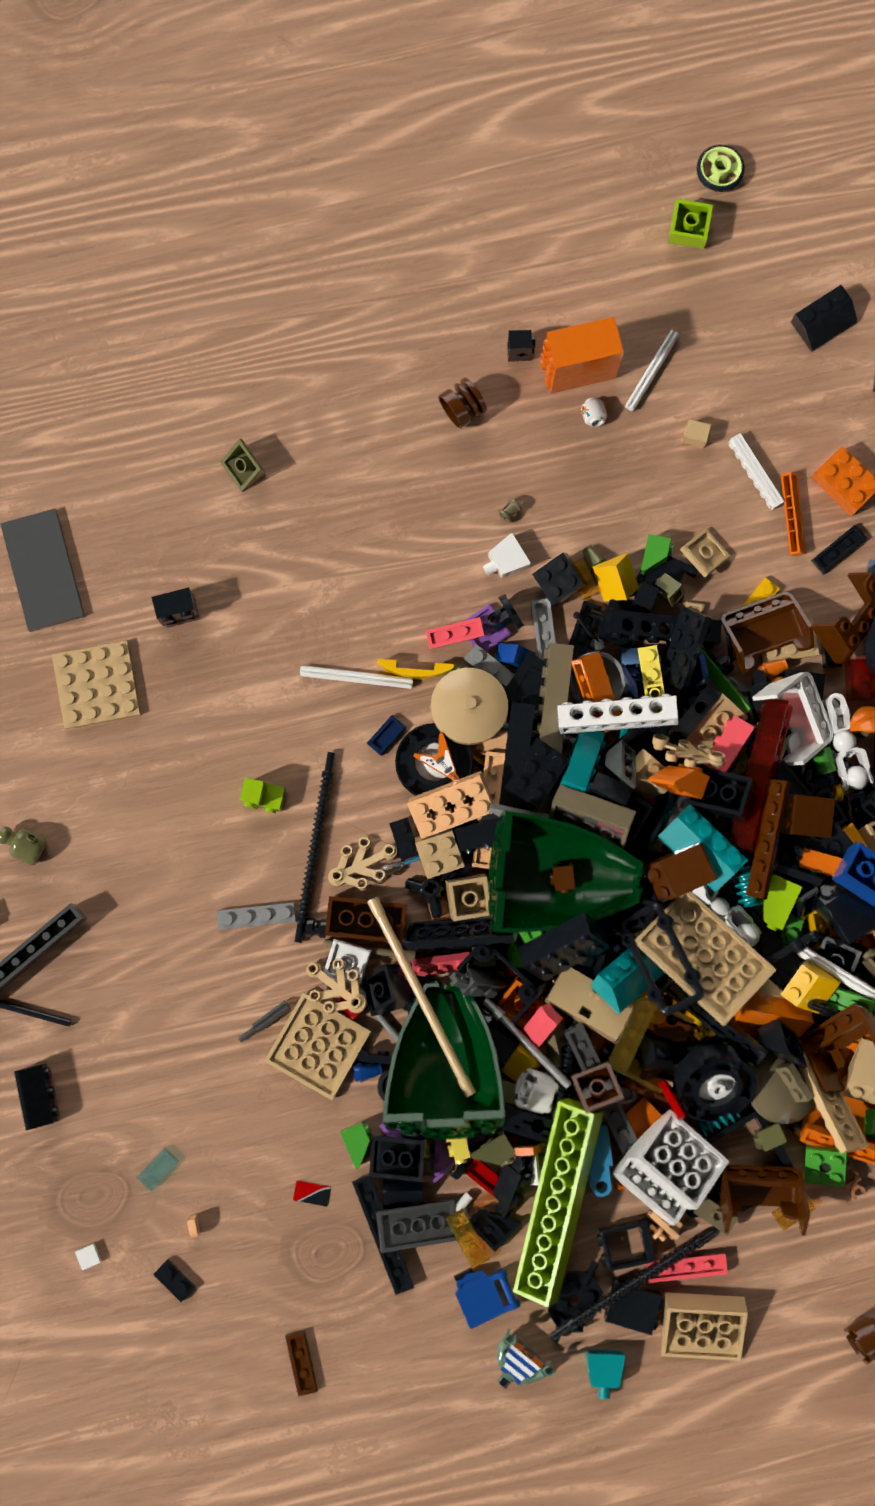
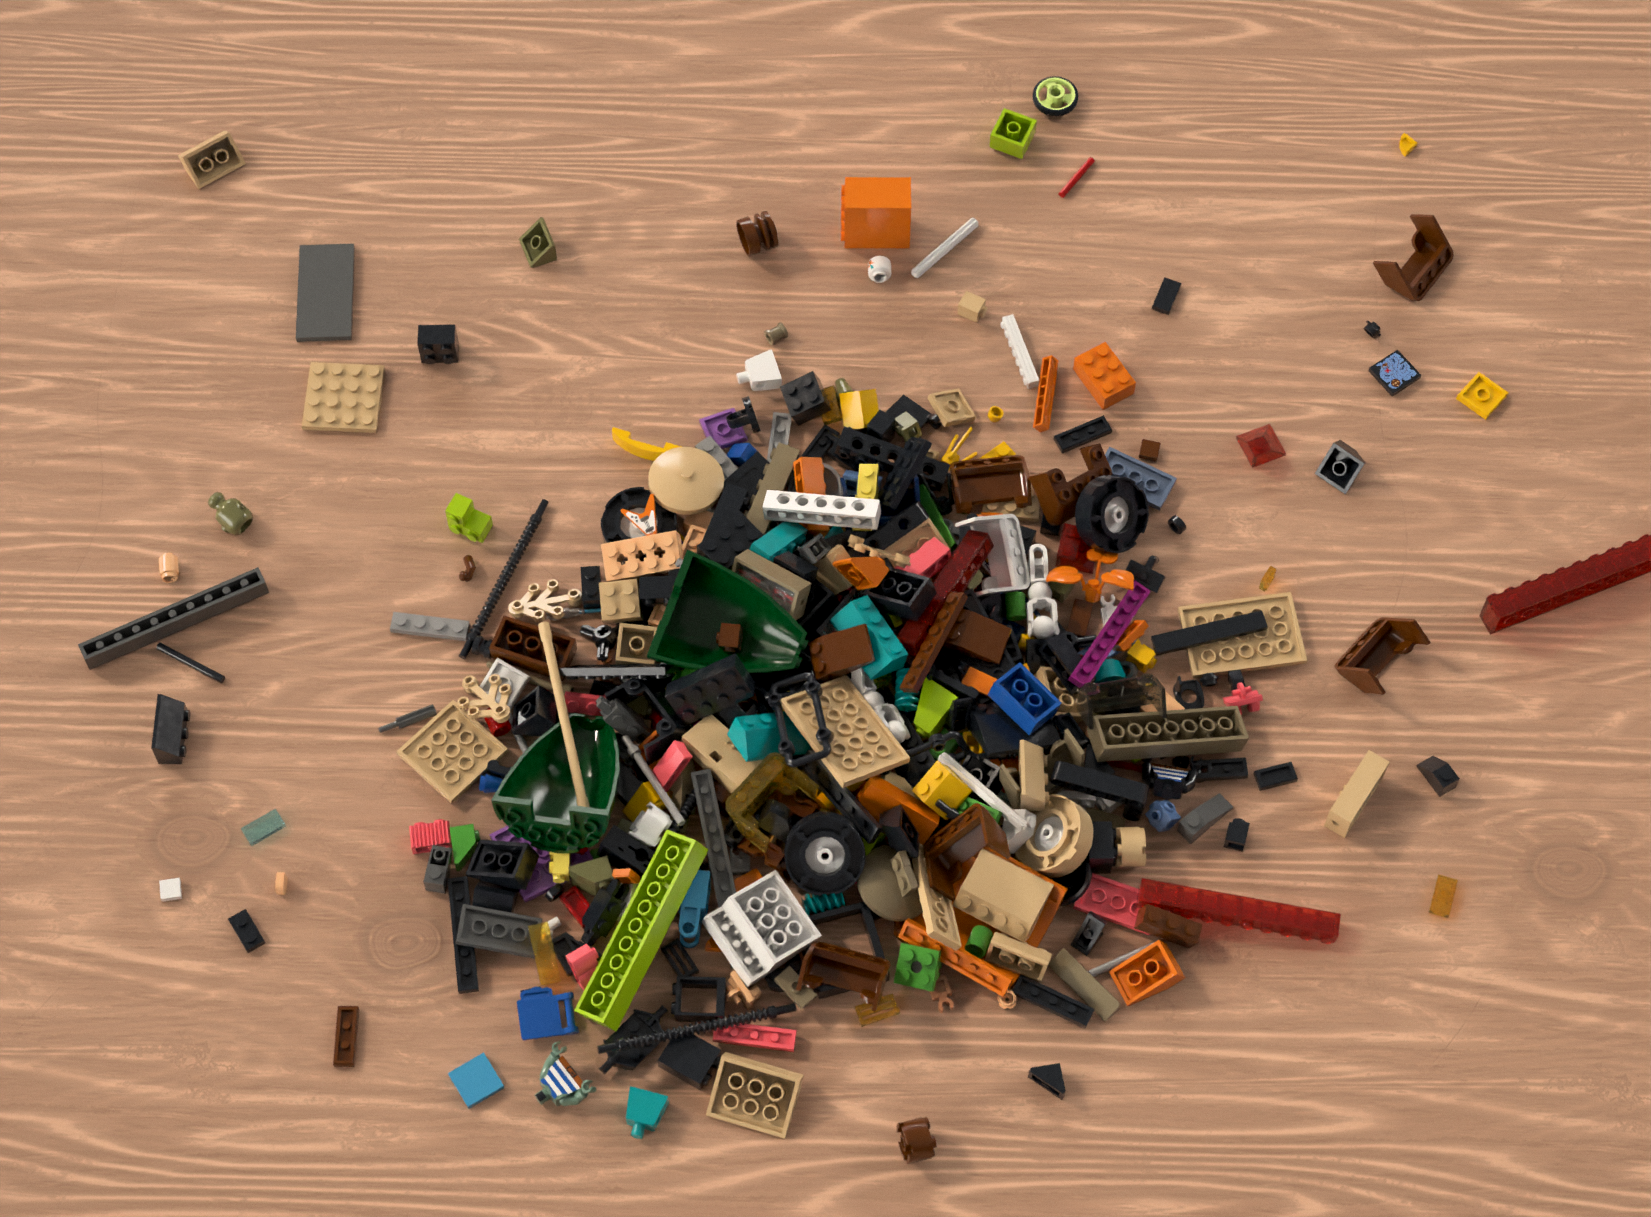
camera: 15 degrees right, 20 degrees down
sticker [293,1181,331,1207] -> none
white axle [300,666,413,689] -> none
dark blue tile [367,715,406,756] -> none
coral plate [426,617,486,649] -> none
black brick [507,330,536,362] -> none
reddish brown slope [571,1062,624,1114] -> none
hinge [573,612,607,652] -> none
bright green slope [641,534,674,576] -> none
red tile [658,1081,687,1121] -> none
olive brick [753,1122,787,1152] -> none
black slope [791,285,858,352] -> none
none -> coral brick [409,819,452,854]
none -> dark grey slope [423,845,452,894]
none -> dark azure tile [448,1052,505,1109]
none -> reddish brown arm [459,555,476,582]
none -> coral brick [566,943,599,991]
none -> black tile [661,938,699,976]
none -> yellow plant [941,427,977,470]
none -> yellow hinge [987,406,1004,422]
none -> red bar [1058,157,1095,198]

